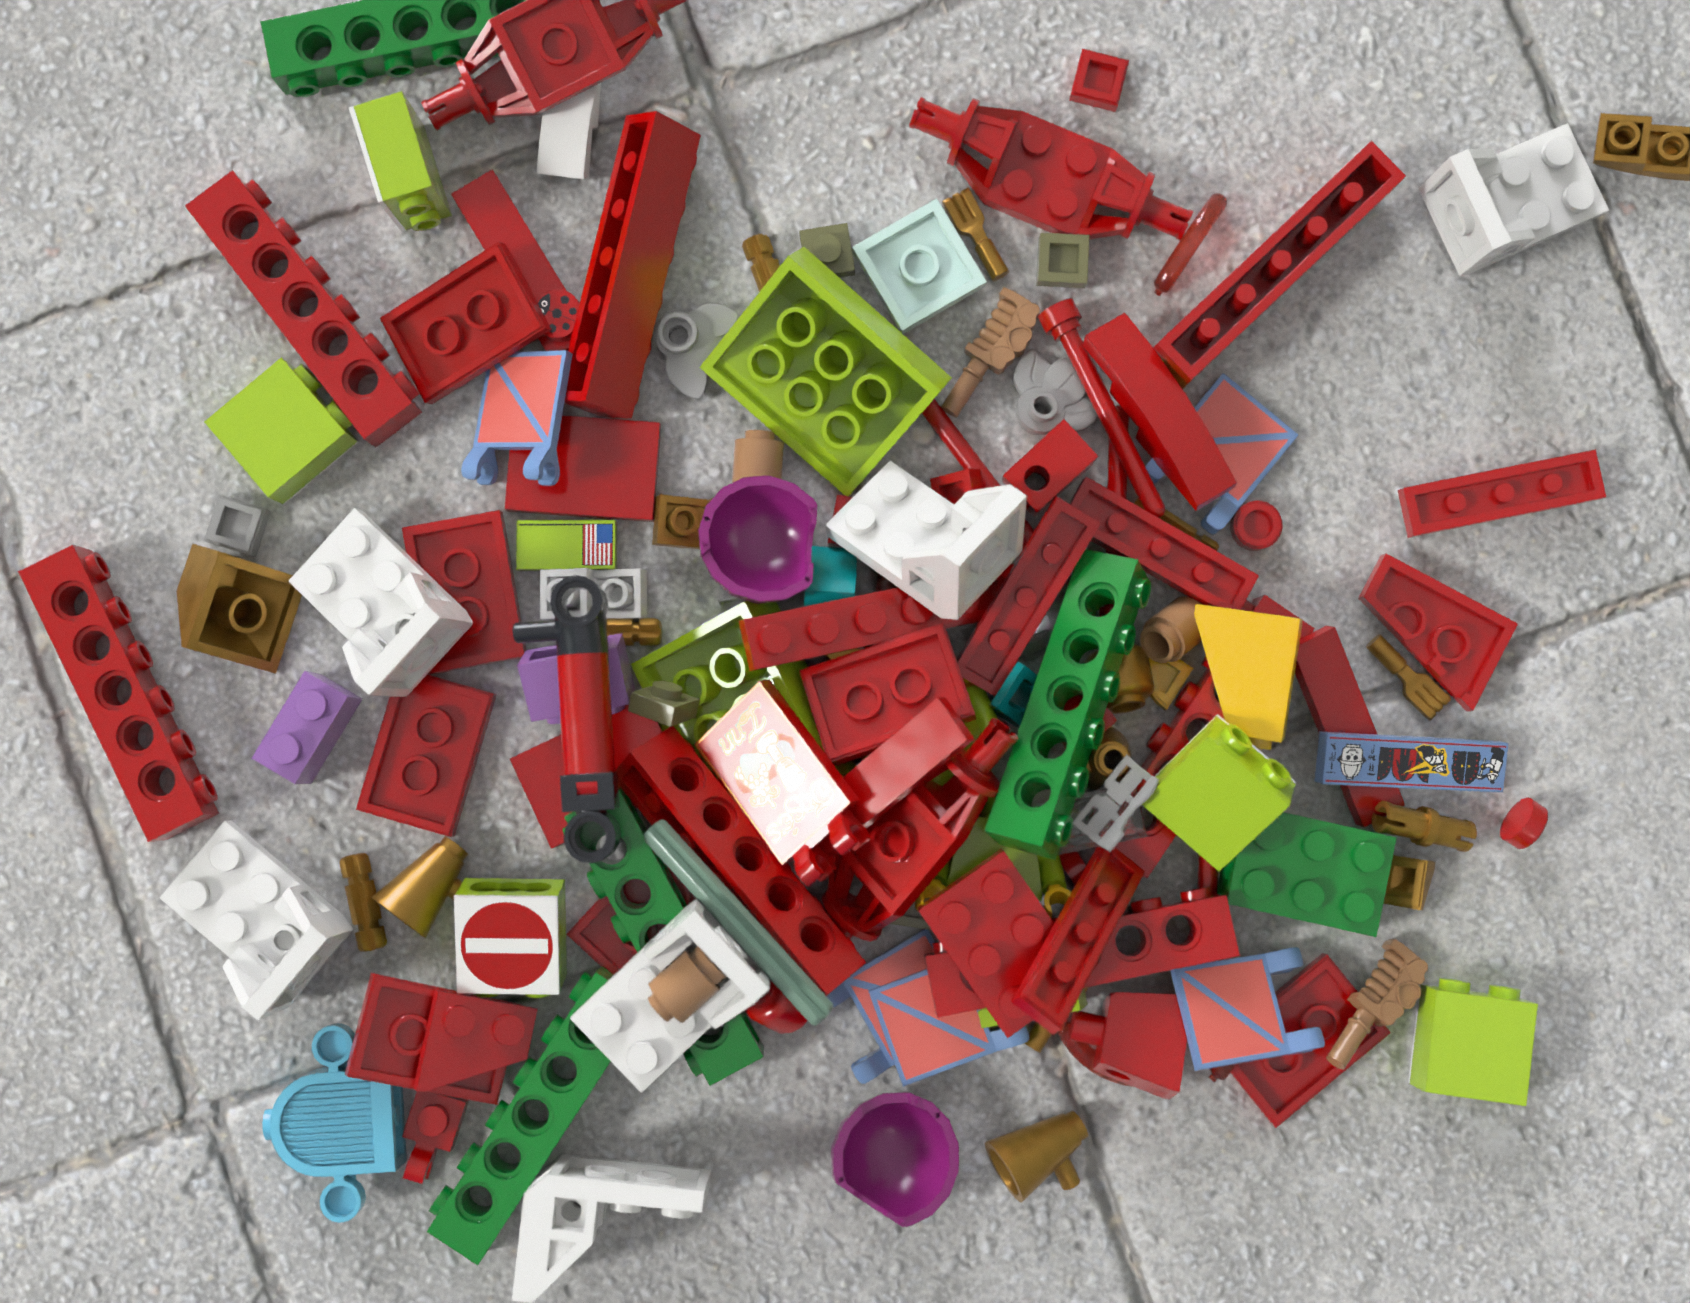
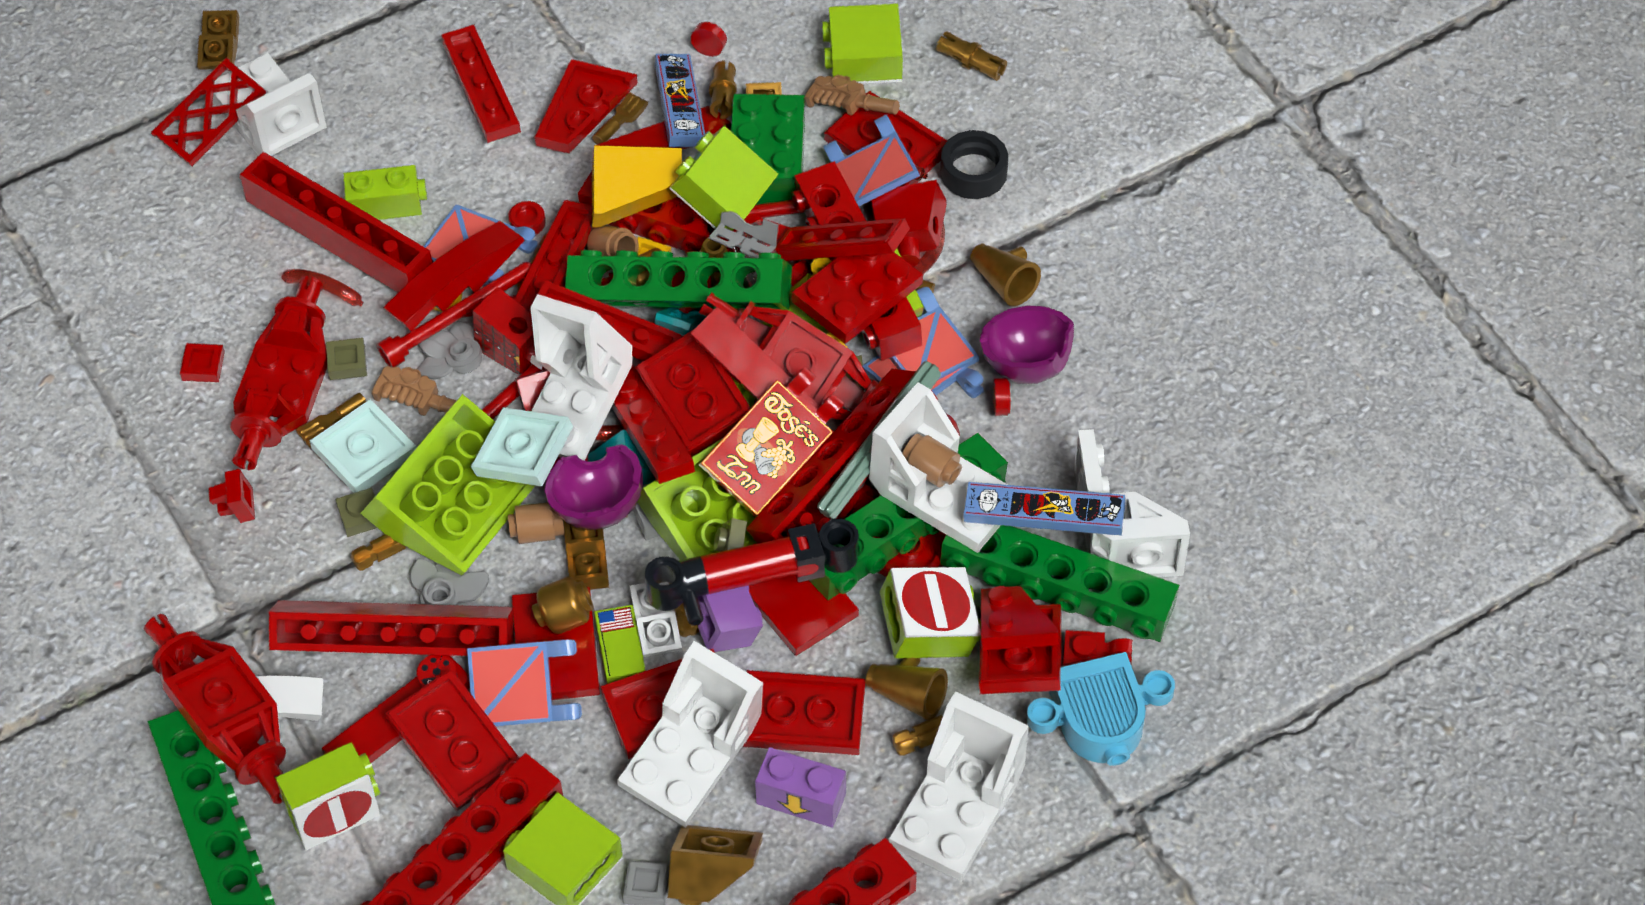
camera: 95 degrees left, 30 degrees down
none -> red window [151,58,267,166]
none -> red tile [209,468,255,523]
none -> lime brick [344,165,427,220]
none -> light aqua plate [471,407,573,486]
none -> pearl gold head [532,577,594,634]
none -> pearl gold pin [937,31,1007,81]
none -> black tyre [940,130,1009,199]
none -> tile [964,482,1125,536]
none -> red tile [993,378,1011,416]

